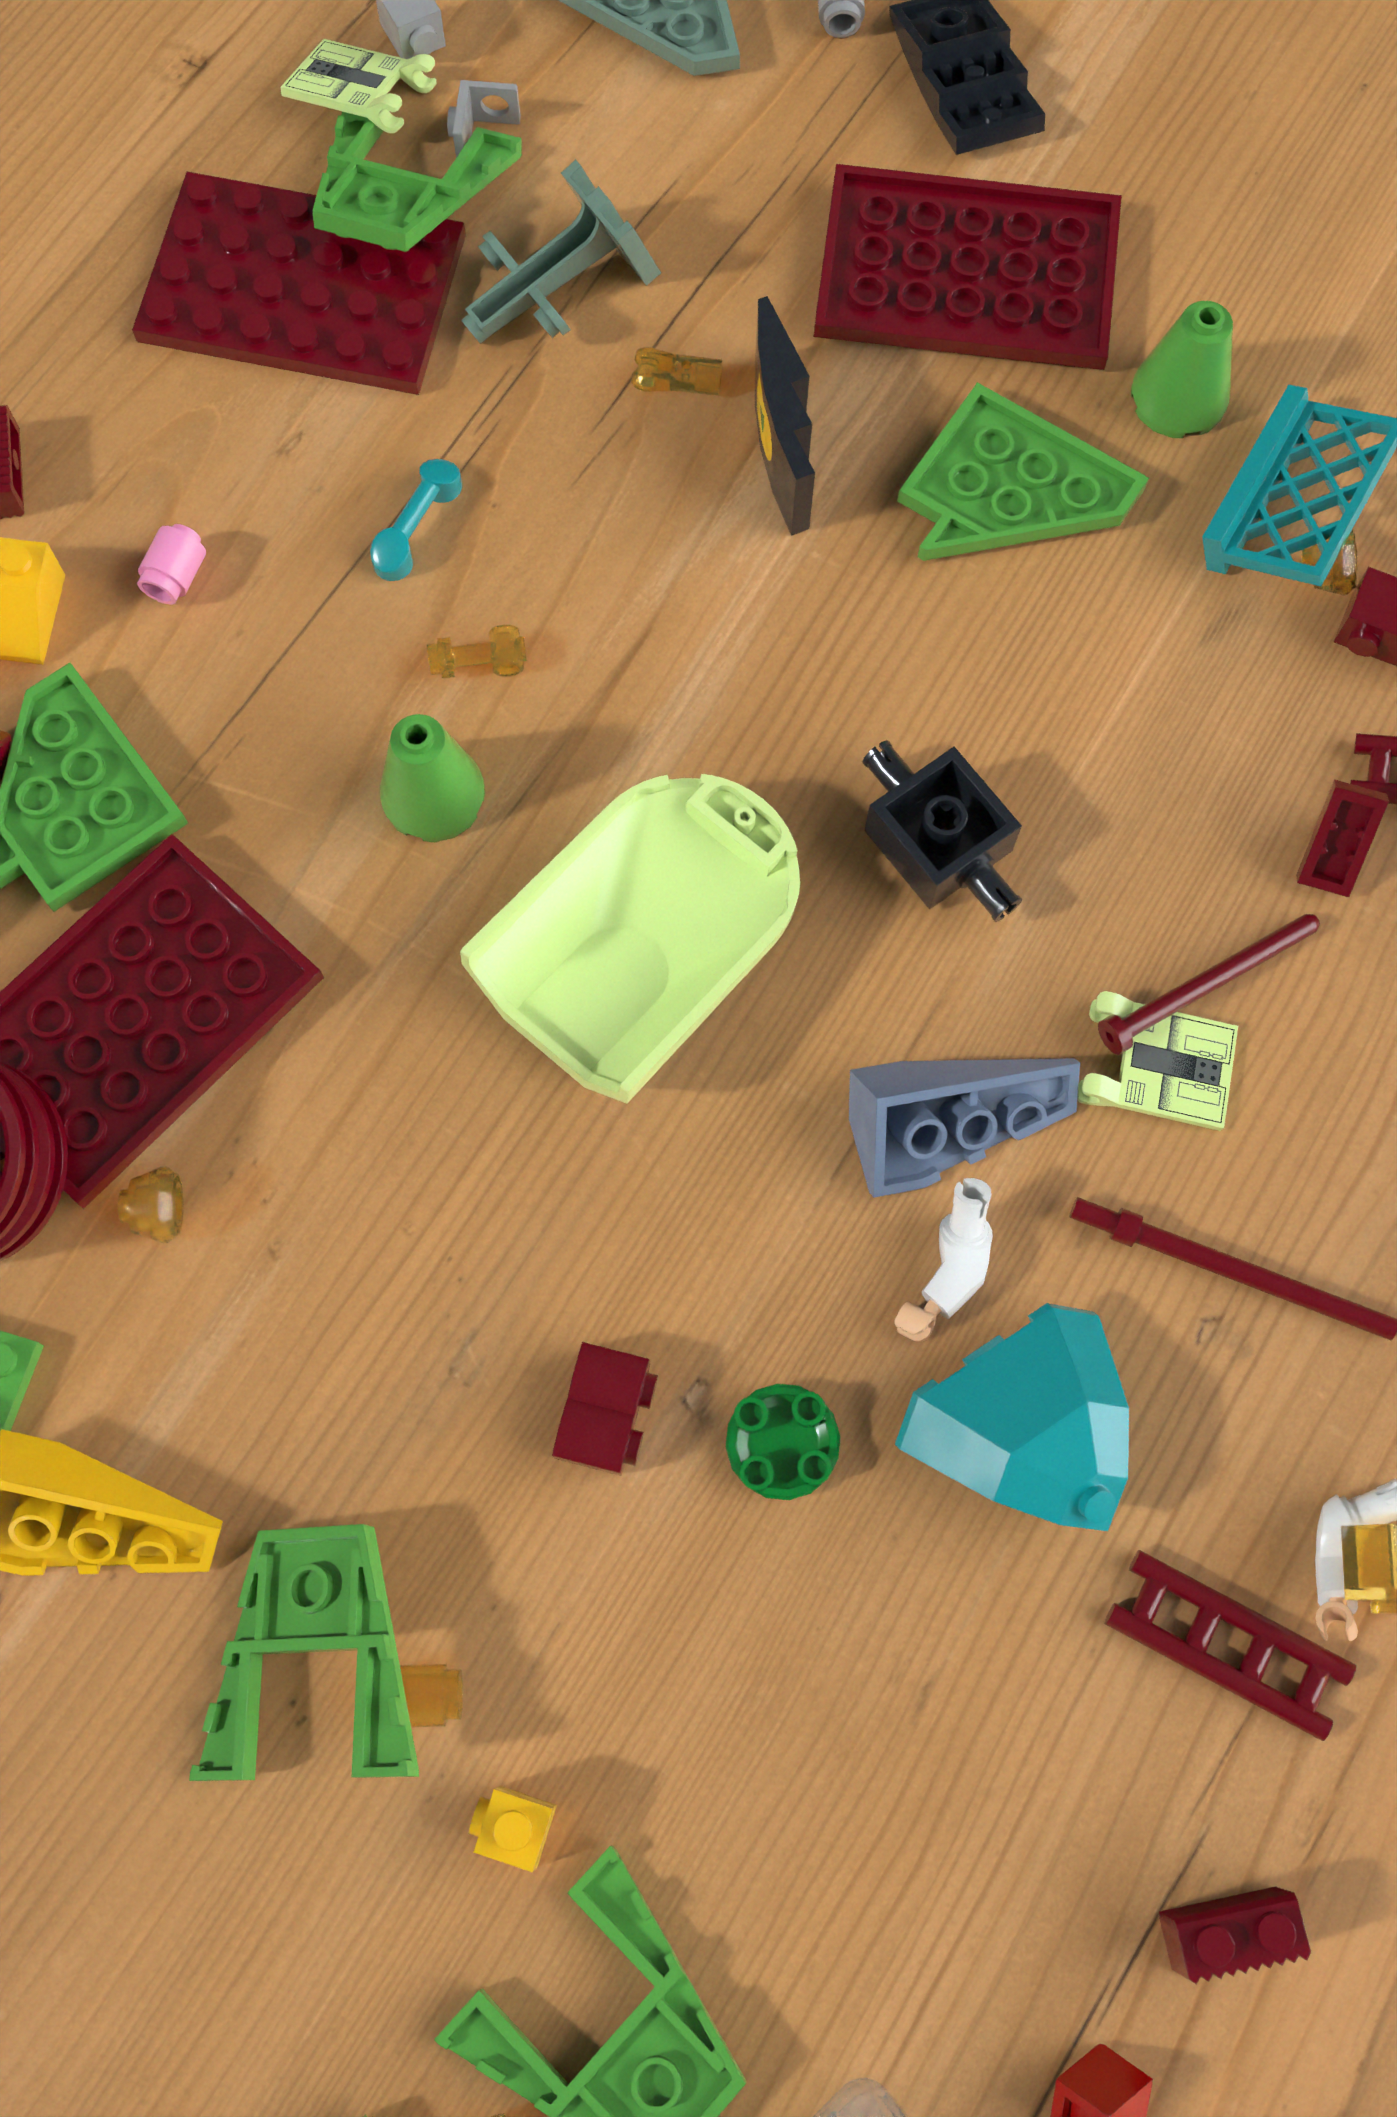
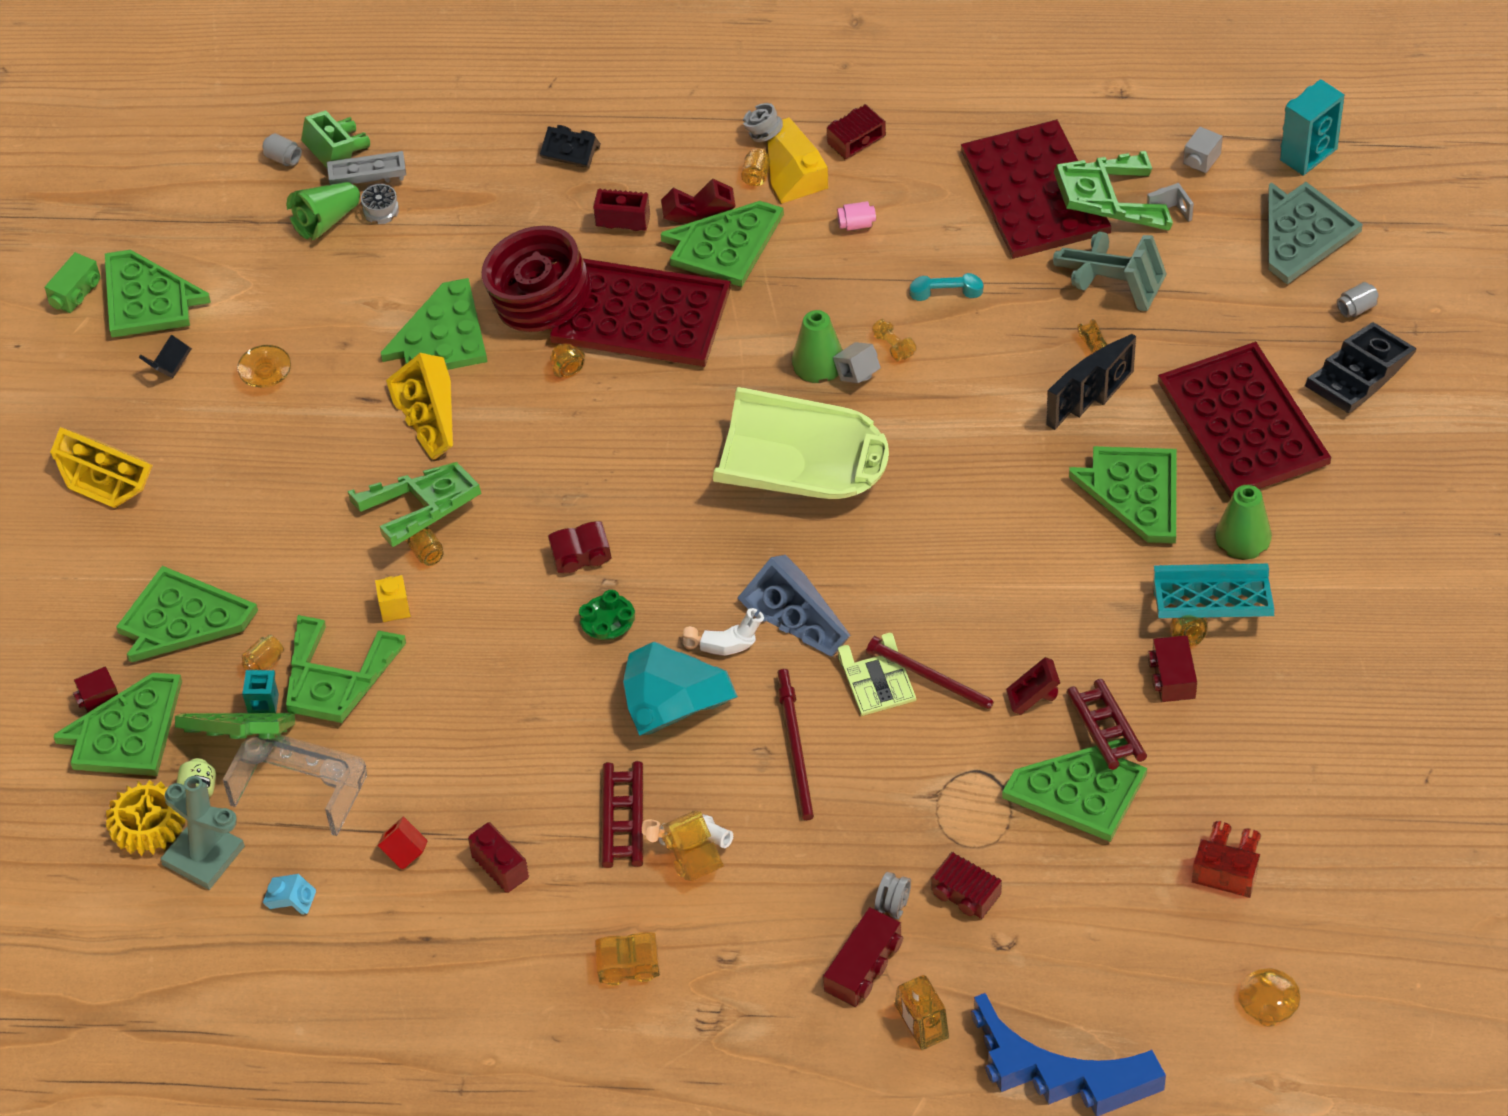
camera: 65 degrees right, 20 degrees down
yellowish green flag [280,39,437,133] -> none
black brick [862,740,1022,922] -> none
none -> light grey brick [833,342,881,383]

